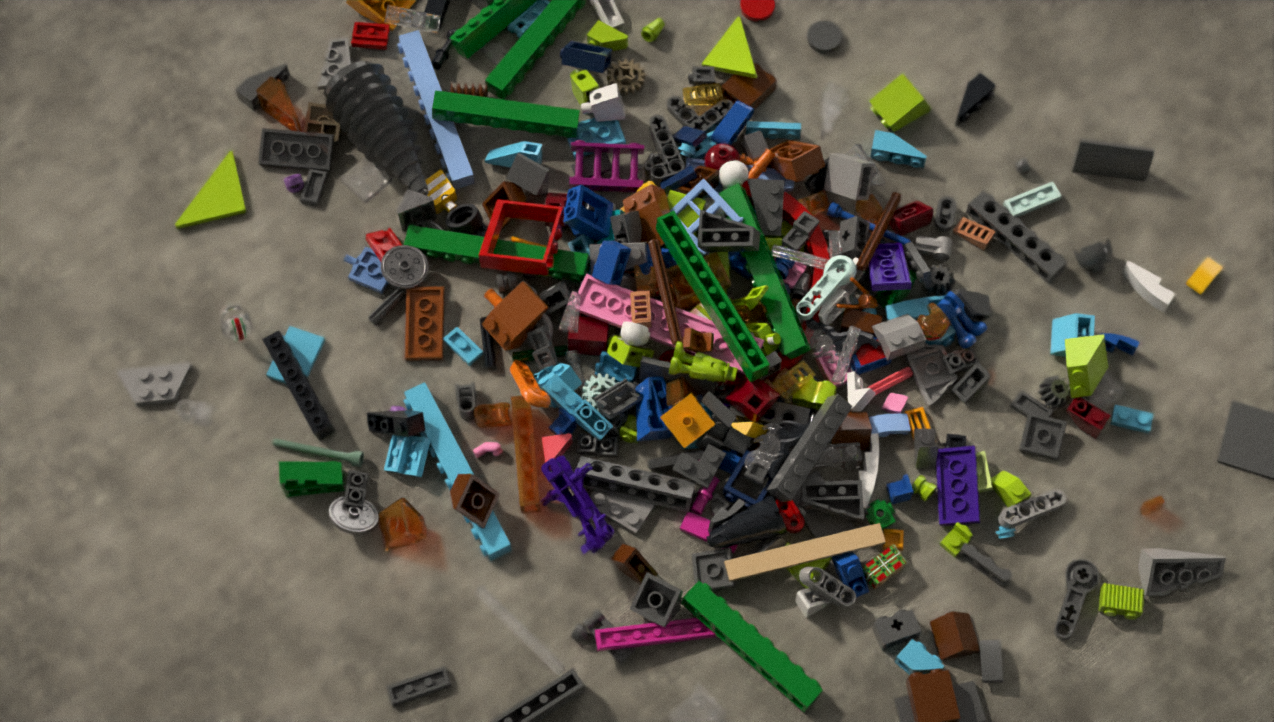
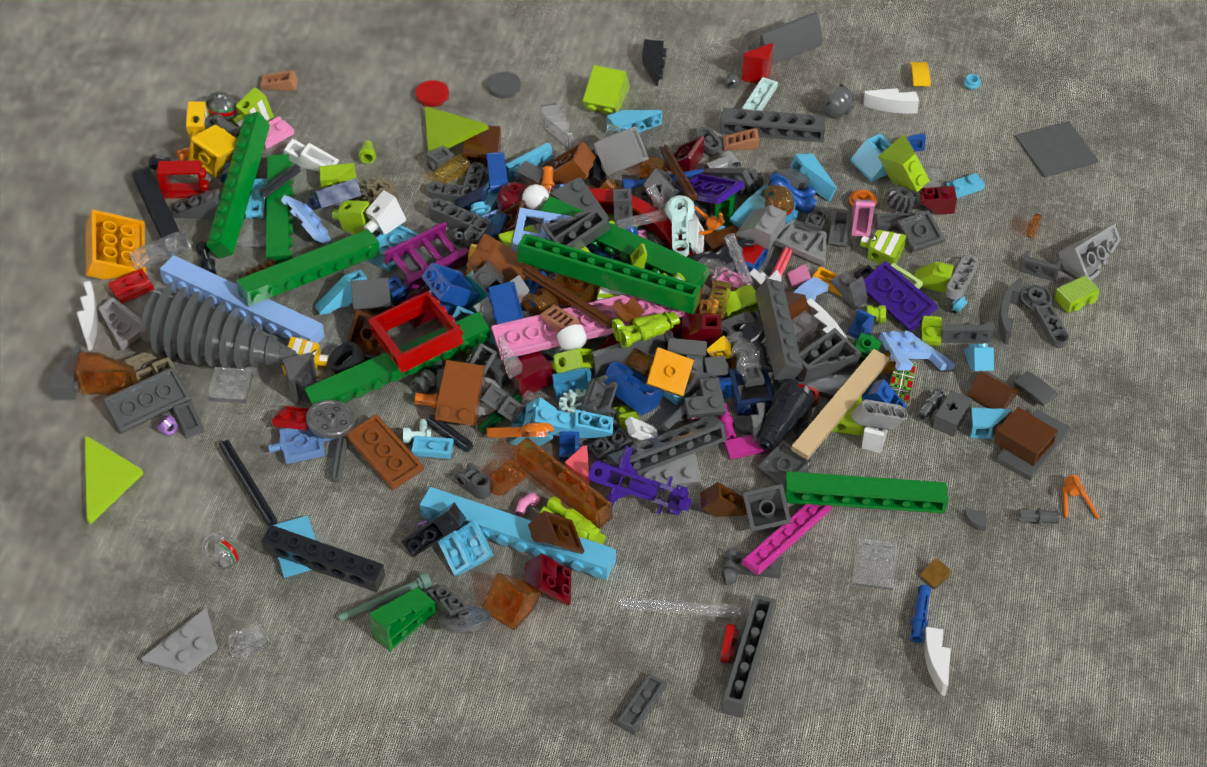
camera: 40 degrees left, 15 degrees down
none -> white slope [77,281,98,350]
none -> black axle [219,440,278,526]
none -> black axle [258,163,301,199]
none -> light blue wing [281,195,331,245]
none -> blue bracket [389,275,408,304]
none -> light aqua piece [403,419,431,443]
none -> dark red slope [524,553,572,606]
none -> lime piece [539,496,607,544]
none -> white slope [625,417,659,446]
none -> red plate [720,623,739,663]
none -> red slope [741,43,773,84]
none -> medium azure slope [789,154,837,201]
none -> orange gear [849,190,877,209]
none -> bright pink slope [851,199,875,237]
none -> lime torso [860,230,906,265]
none -> light blue wing [879,331,955,370]
none -> dark grey pin [916,389,945,422]
none -> medium azure slope [963,344,994,371]
none -> medium azure plate [964,74,981,89]
none -> dark grey slope [998,278,1023,345]
none -> dark grey hinge [1020,250,1062,282]

